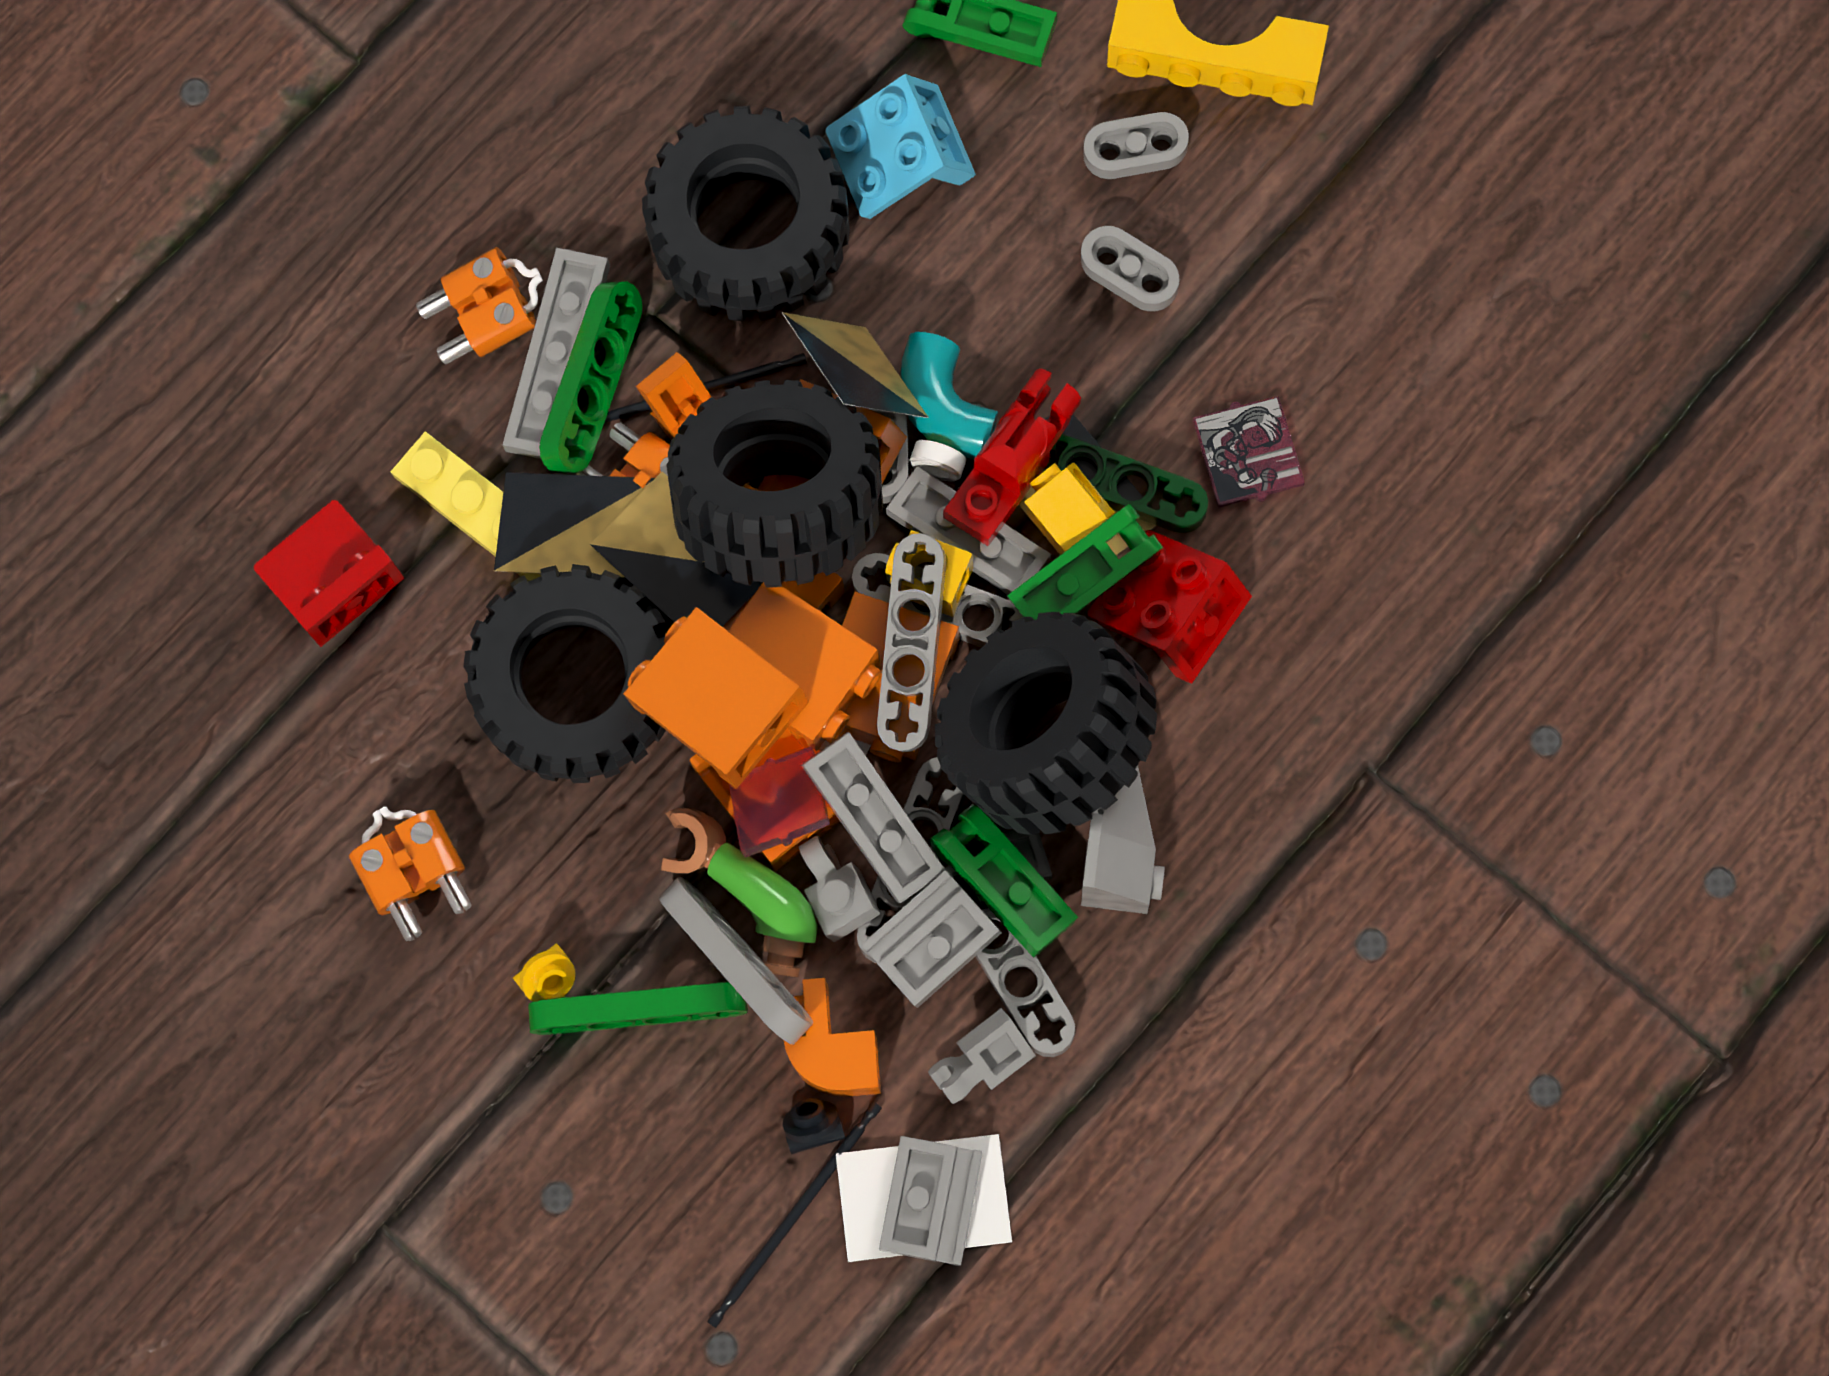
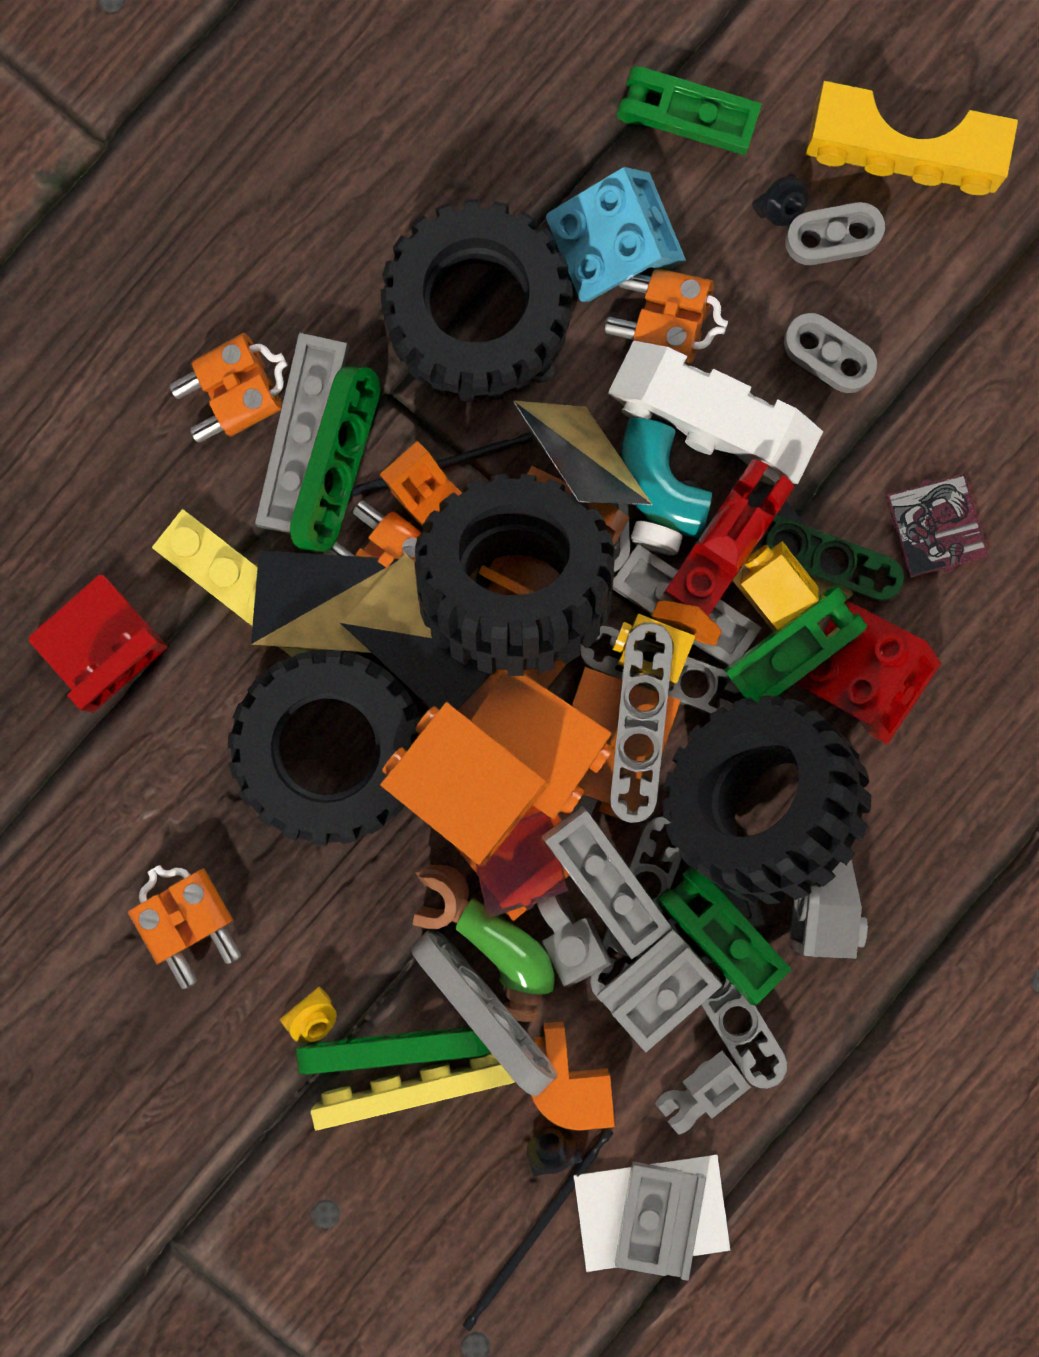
camera: 10 degrees left, 10 degrees up
none -> light yellow plate [311,1053,515,1131]
none -> orange piece [605,268,728,364]
none -> white brick [608,341,823,485]
none -> orange tile [652,600,722,646]
none -> black plate [752,173,808,226]

